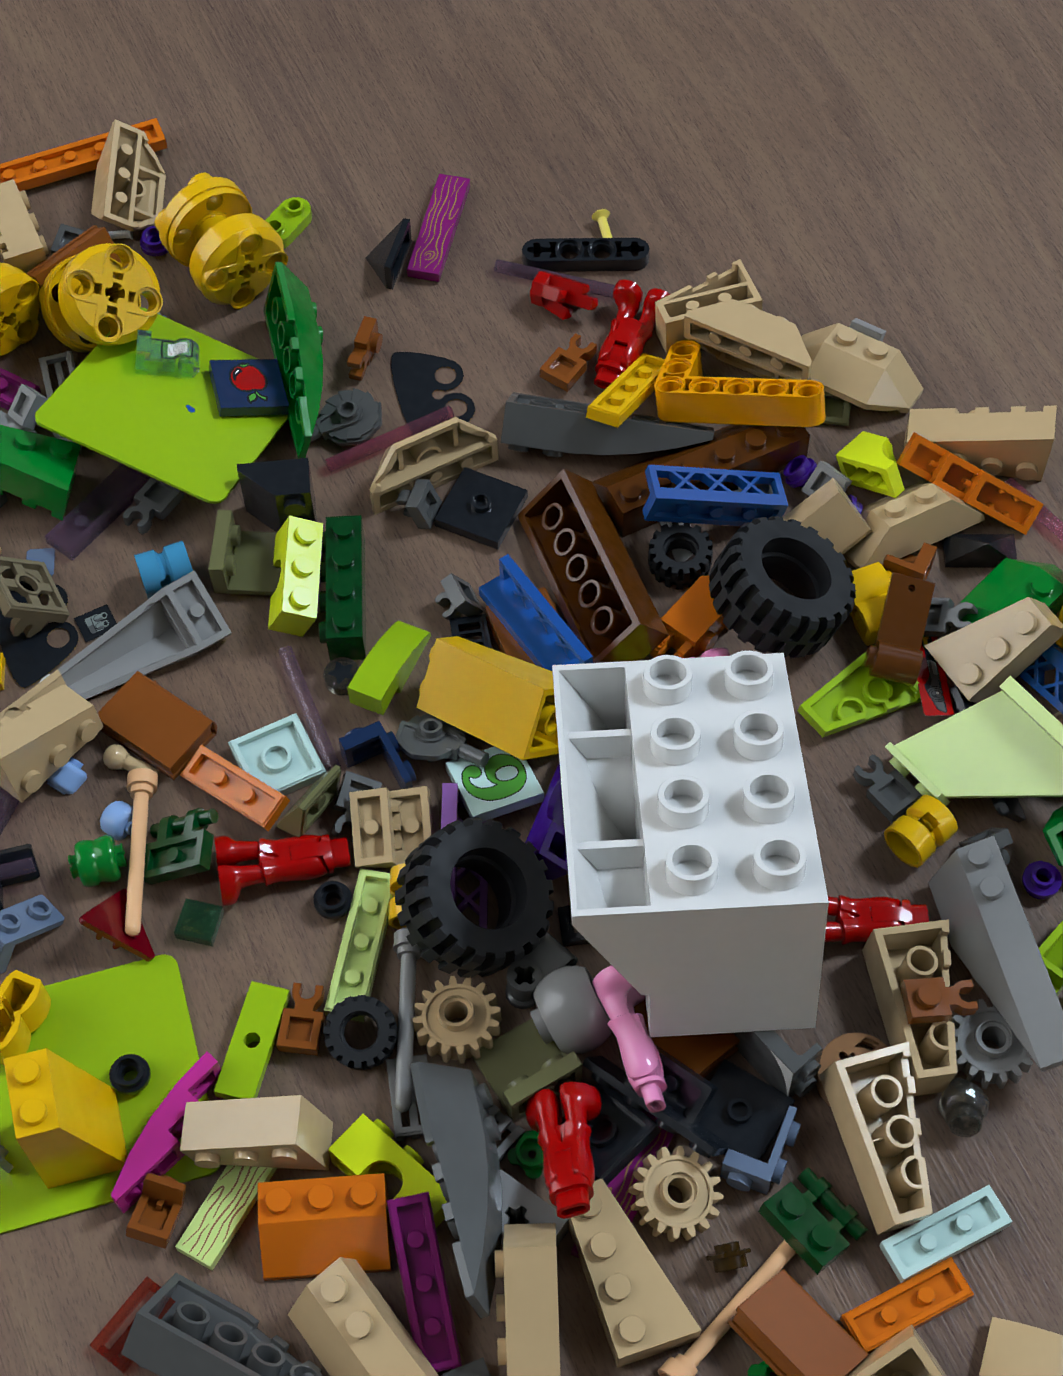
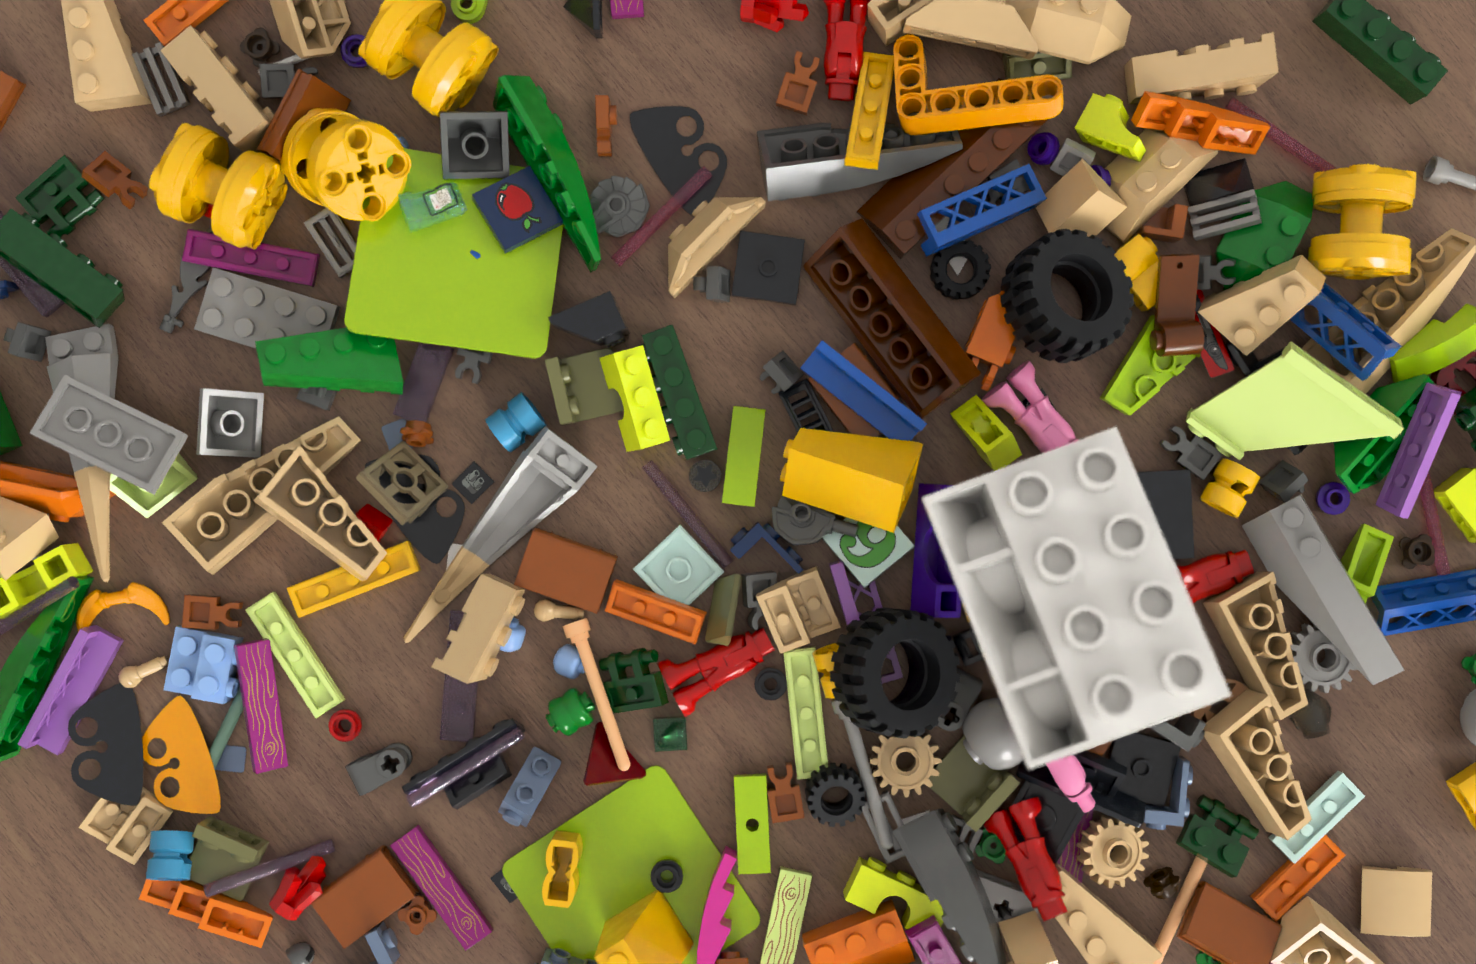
camera: 15 degrees left, 30 degrees up
light grey tile [7,384,47,430] -> none
tan wedge [180,1095,333,1170] -> none
dark orange plate [900,977,979,1024] -> none
none -> dark brown plate [240,28,280,67]
none -> dark orange plate [400,420,434,447]
none -> dark grey slope [440,111,510,179]
none -> black piece [1136,470,1195,559]
none -> light grey tile [1188,189,1262,241]

